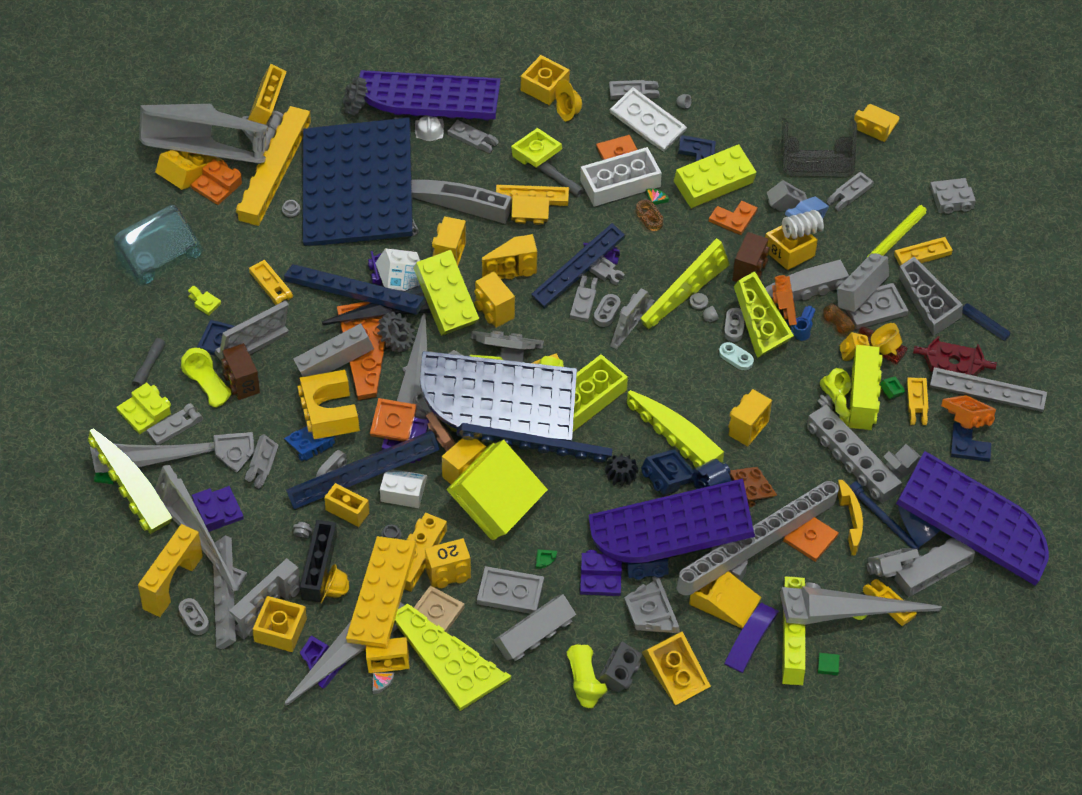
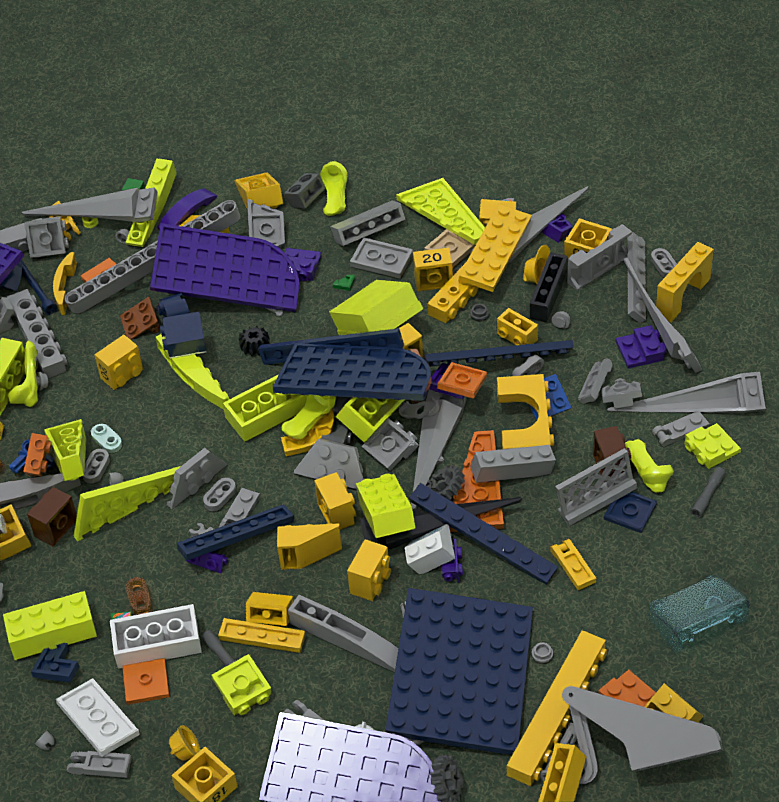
camera: 165 degrees left, 5 degrees down
slope [88,429,172,534] -> none
neon yellow plate [188,286,221,316] -> none
light grey tile [233,567,247,590] -> none
white slope [380,469,427,508] -> none
dark blue plate [641,449,694,495] -> none
orange plate [709,201,758,235] -> none
none -> dark blue piece [160,312,207,359]

